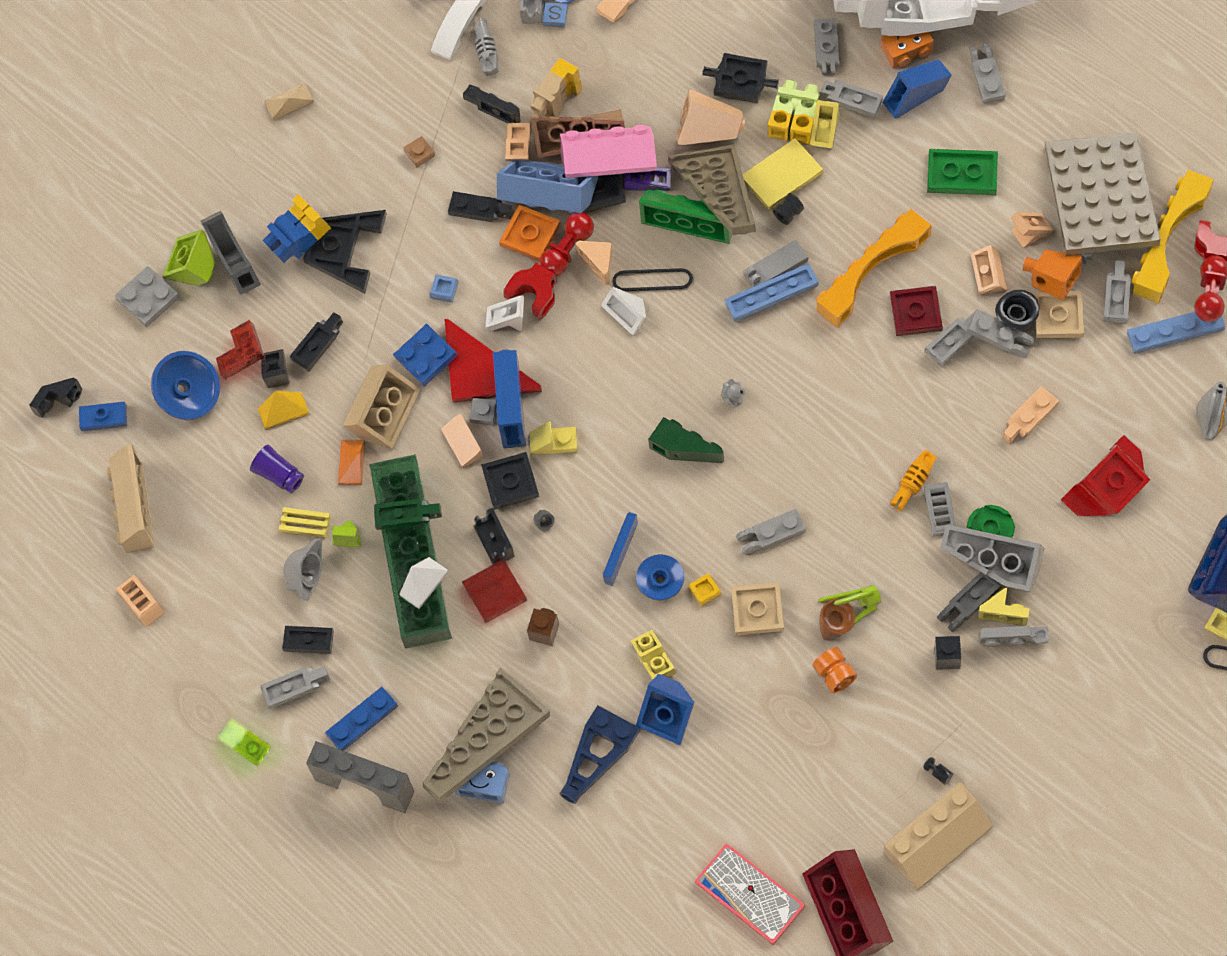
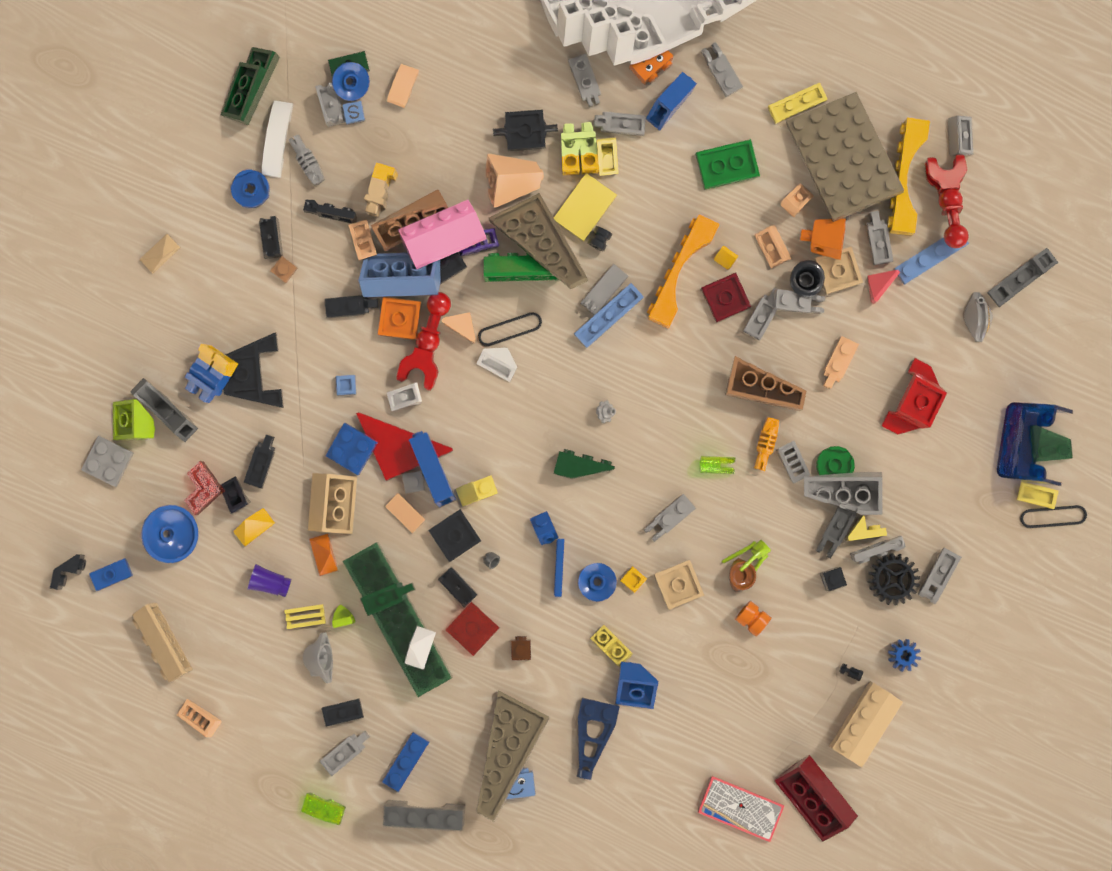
camera: 25 degrees left, 20 degrees up
none -> blue plate [231,169,270,208]
none -> black hinge [259,216,283,259]
none -> blue bracket [530,511,559,545]
none -> clear neon green hinge [700,456,736,474]
none -> yellow slope [714,246,738,270]
none -> medium nougat wedge [725,356,807,411]
none -> light yellow tile [768,83,828,124]
none -> coral slope [867,270,900,304]
none -> black gear [867,553,920,605]
none -> blue gear [888,639,921,672]
none -> light grey plate [918,548,961,604]

